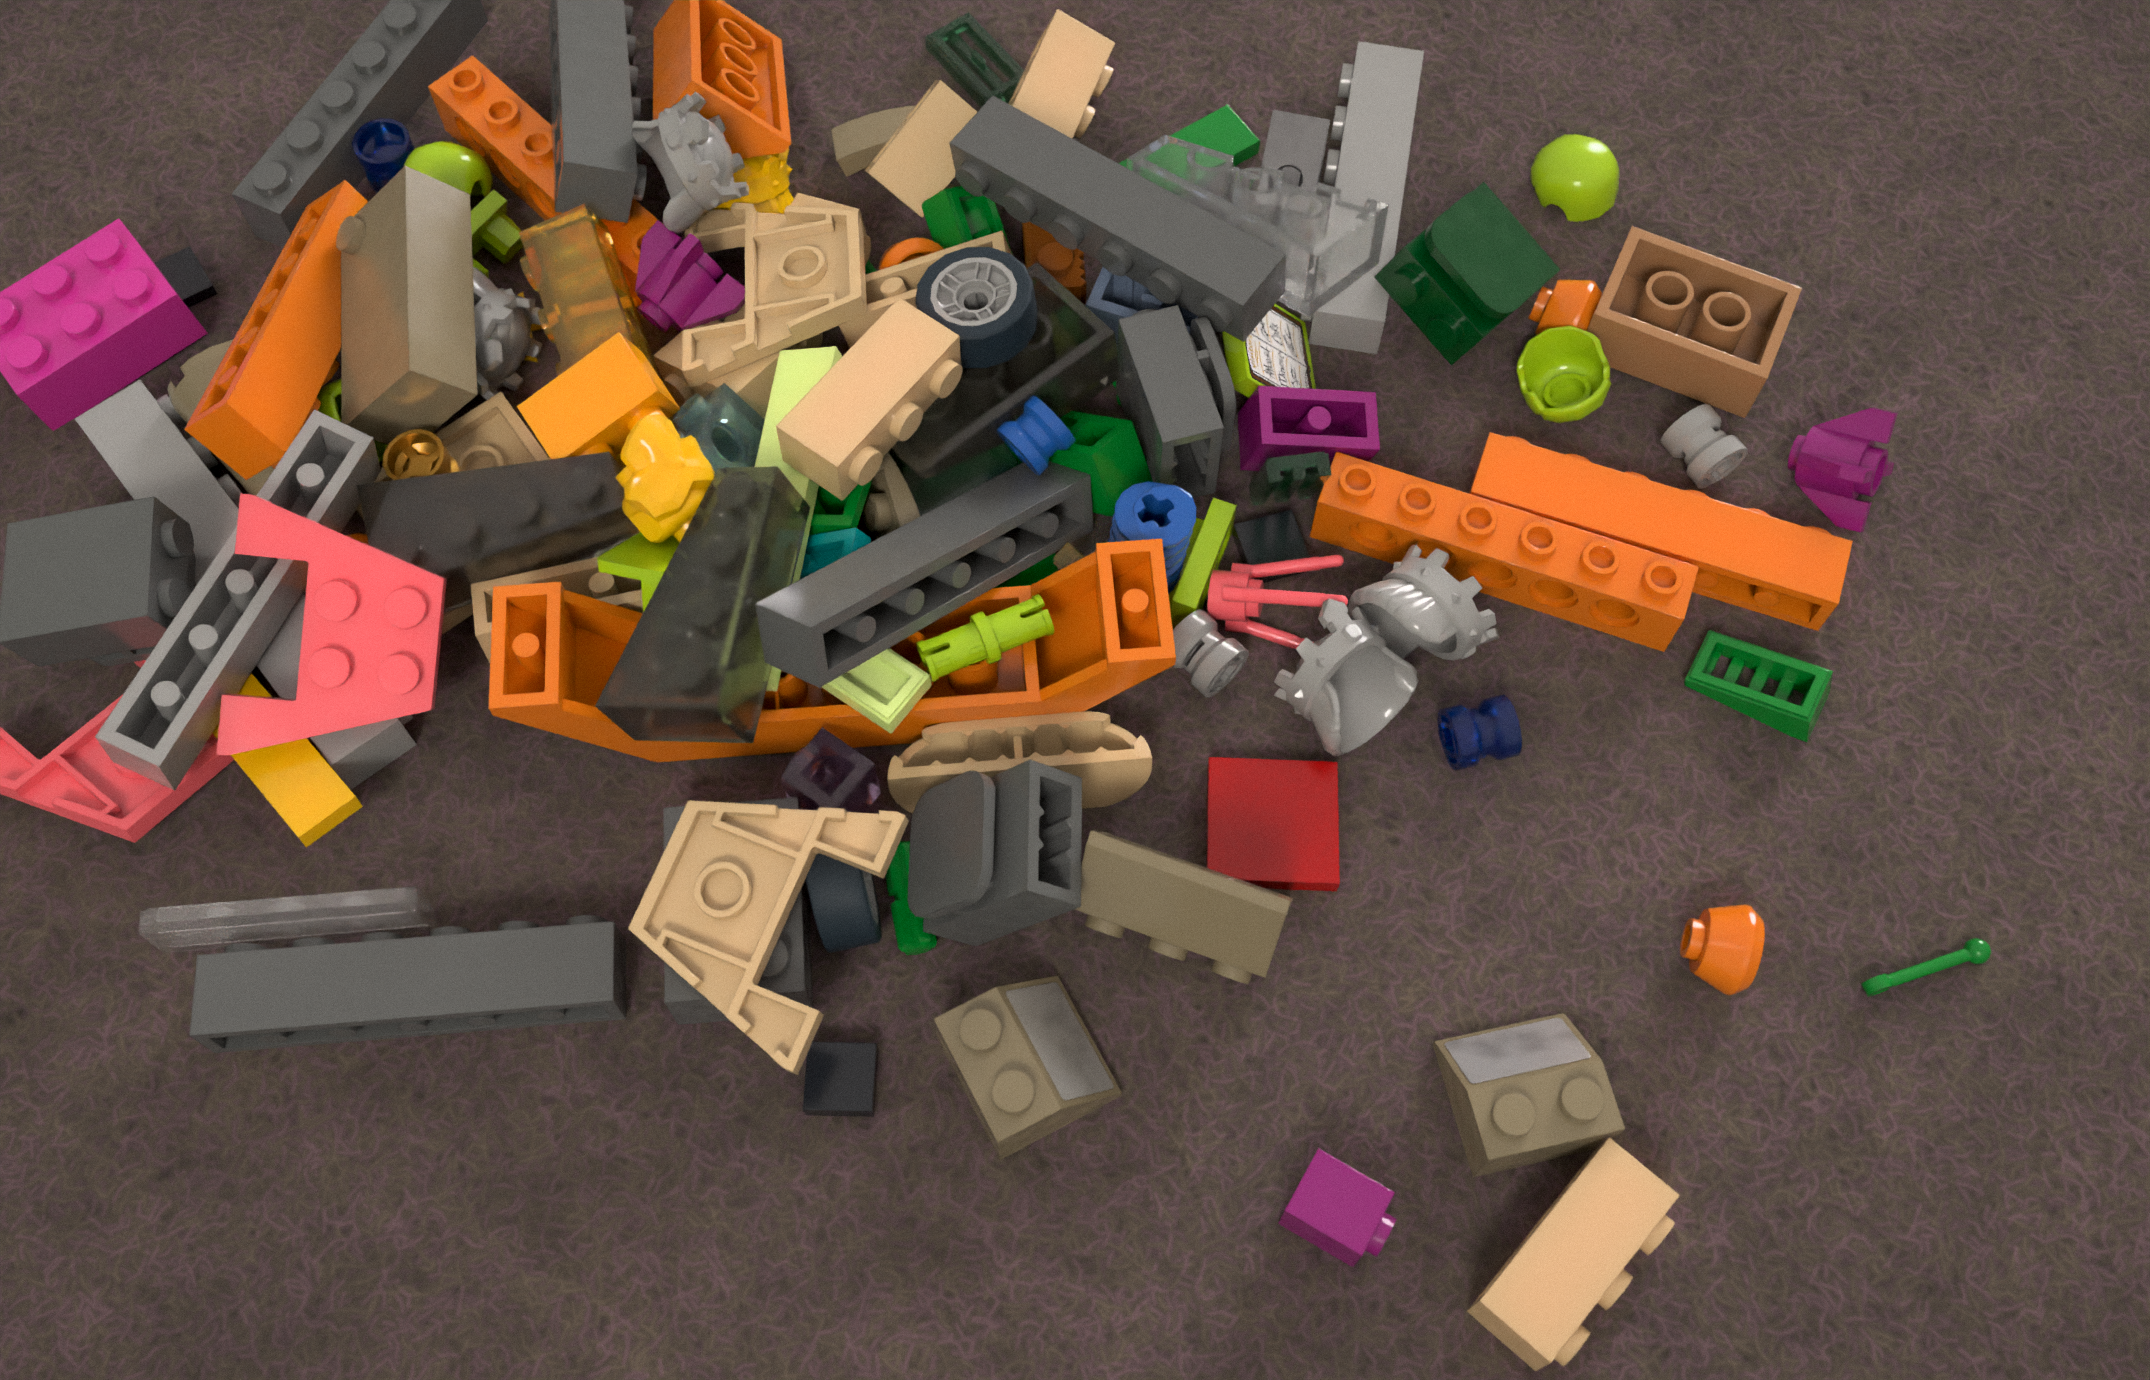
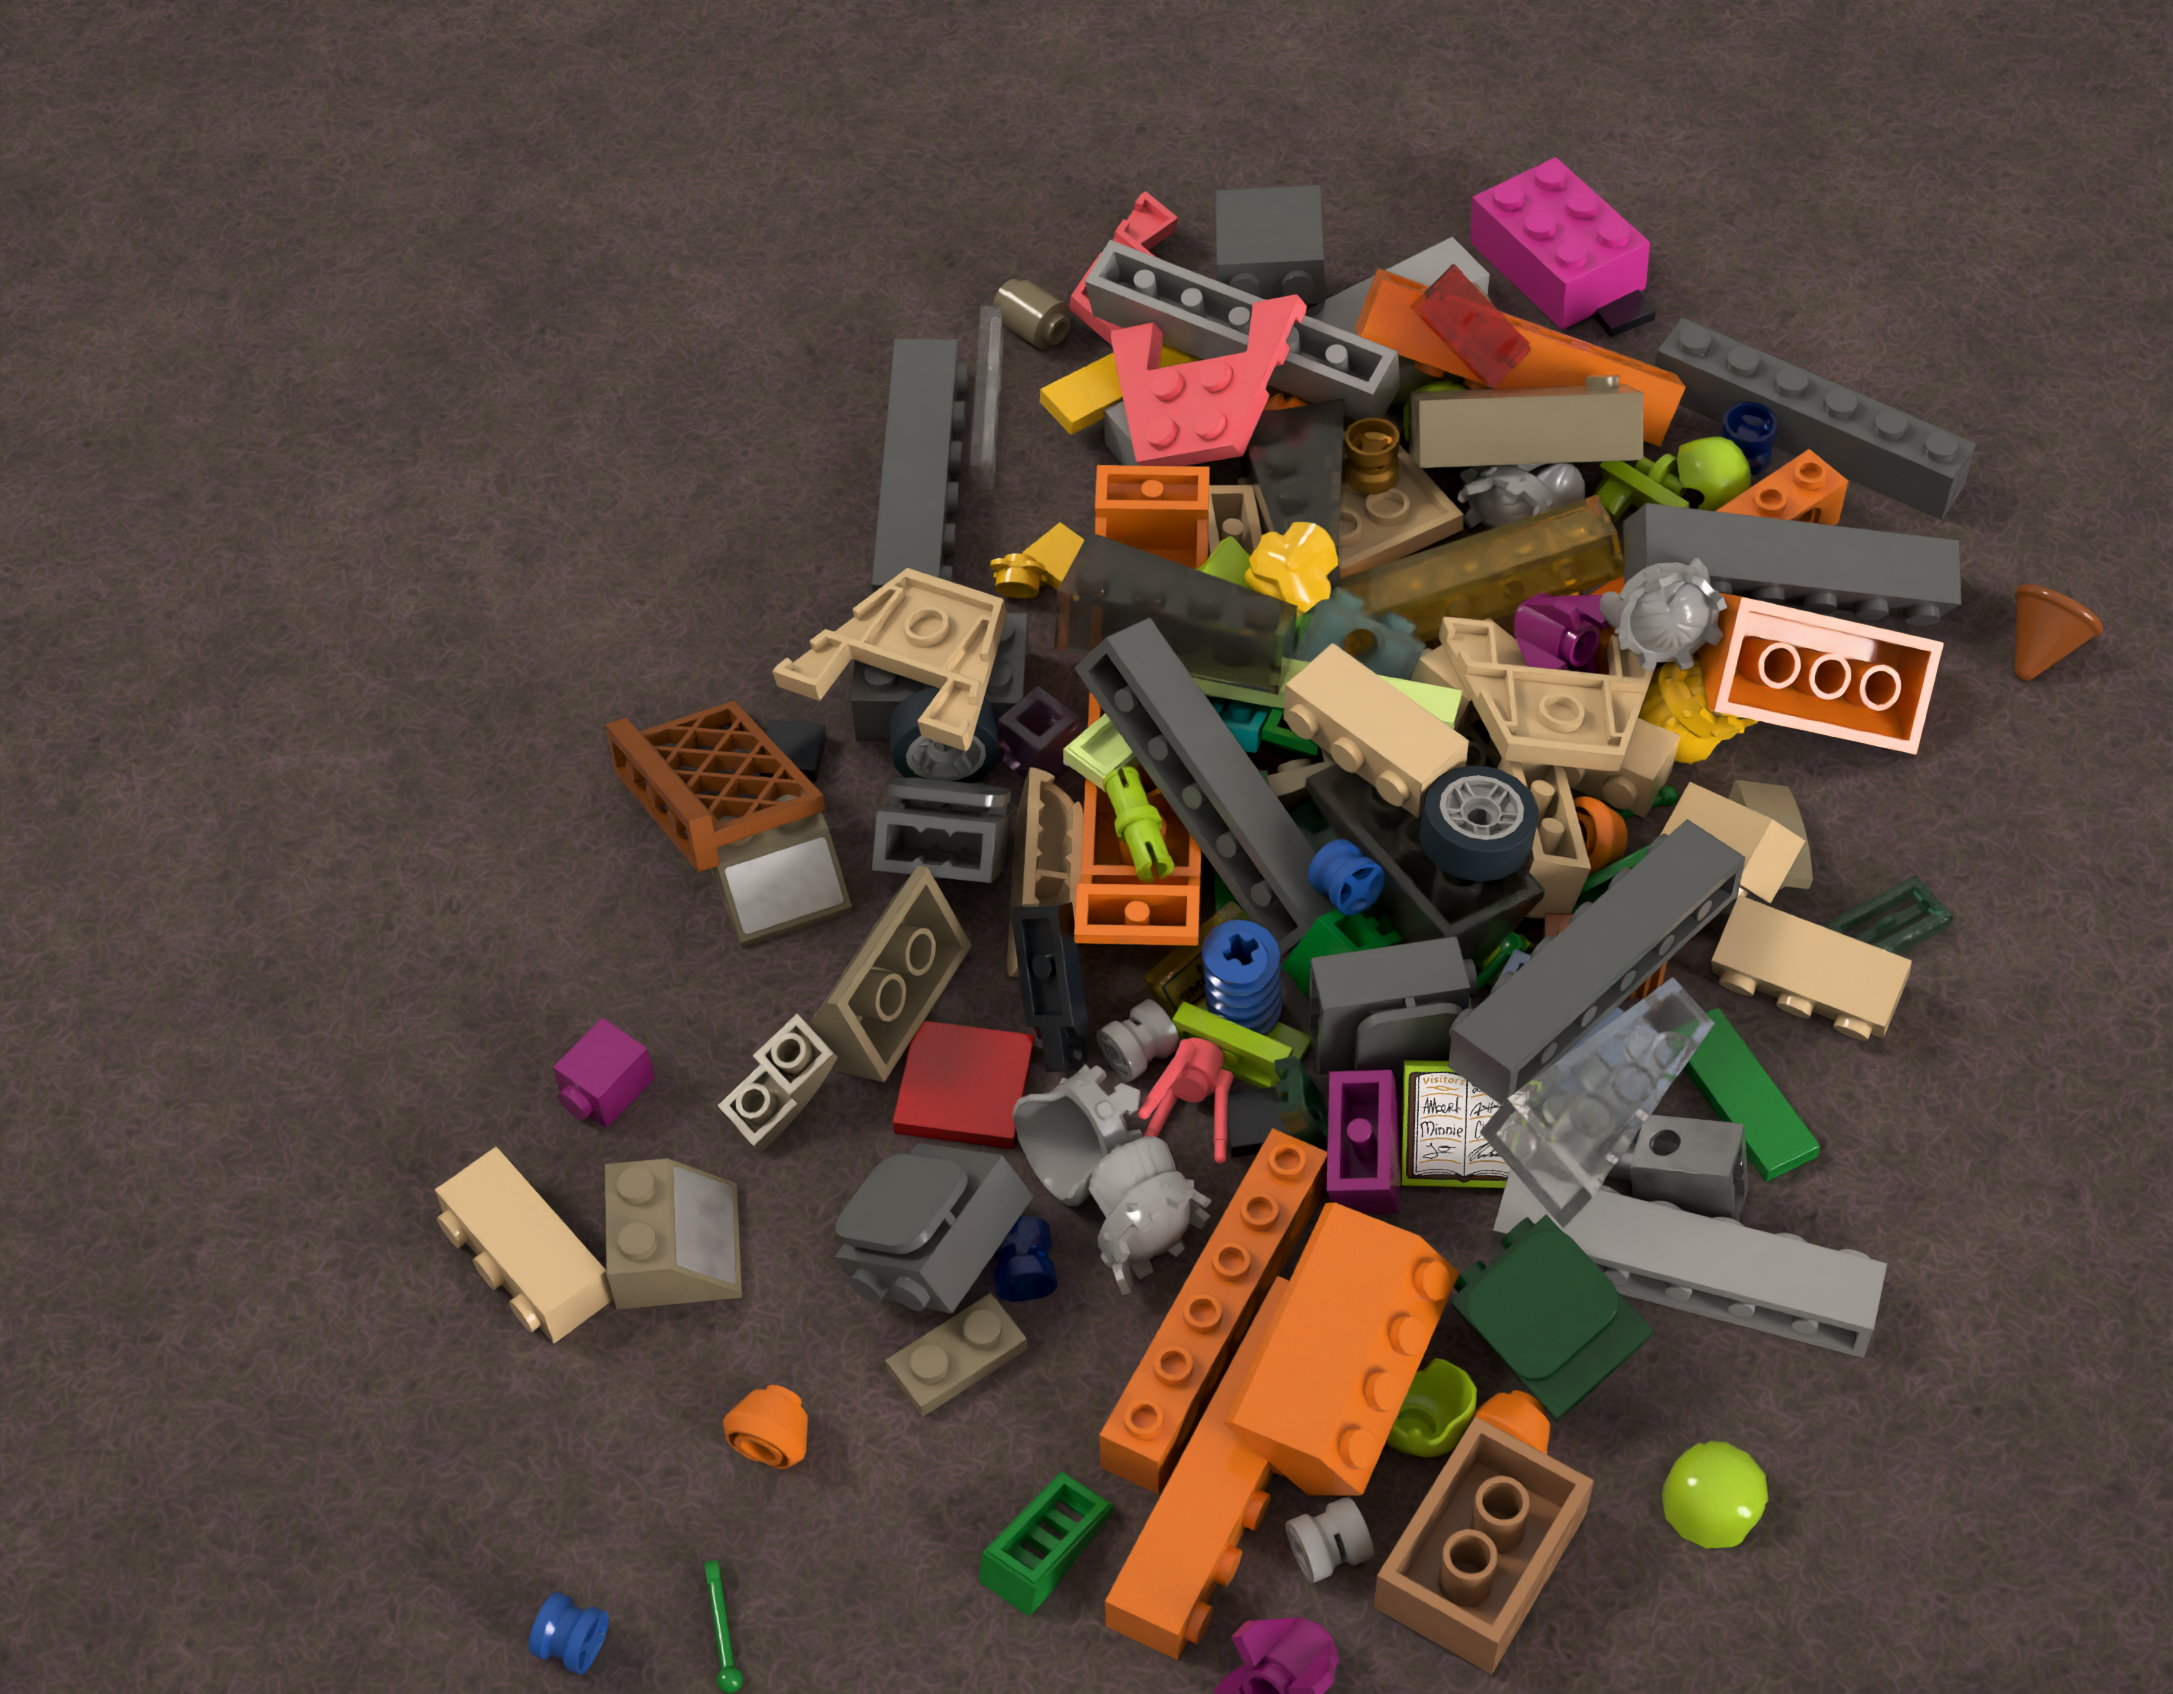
camera: 100 degrees right, 10 degrees down
light orange brick [517,332,681,482] -> none
none -> blue wheel [528,1592,609,1675]
none -> dark orange fence [605,700,826,873]
none -> dark tan slope [717,1013,838,1152]
none -> dark grey brick [835,1143,1034,1313]
none -> dark tan plate [885,1293,1028,1417]
none -> yellow plate [990,553,1047,599]
none -> dark tan brick [993,279,1071,350]
none -> black hinge [1011,902,1088,1072]
none -> yellow tile [1022,522,1095,594]
none -> orange slope [1224,1202,1459,1496]
none -> clear red hinge [1410,264,1531,389]

